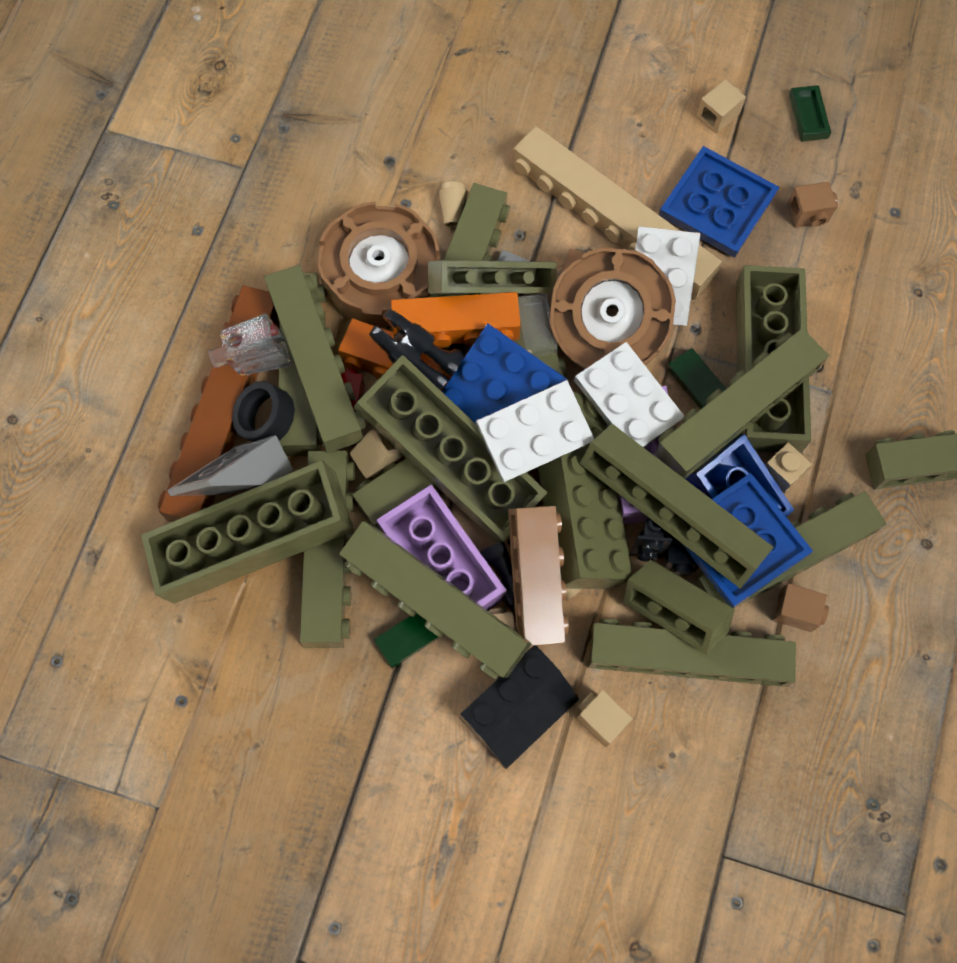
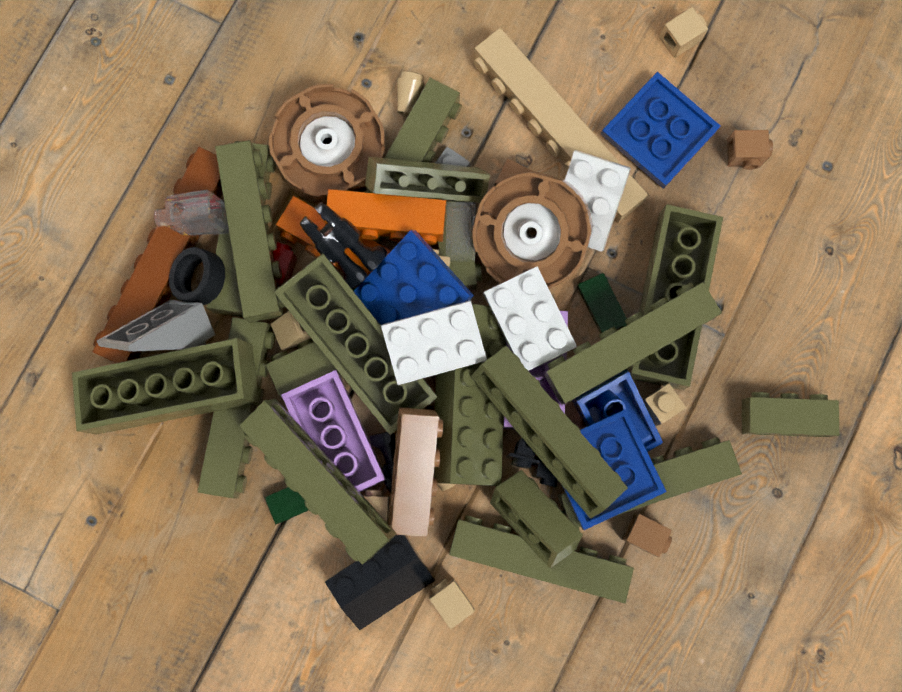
camera: 10 degrees right, 10 degrees up
dark green tile [789,85,831,142] -> none

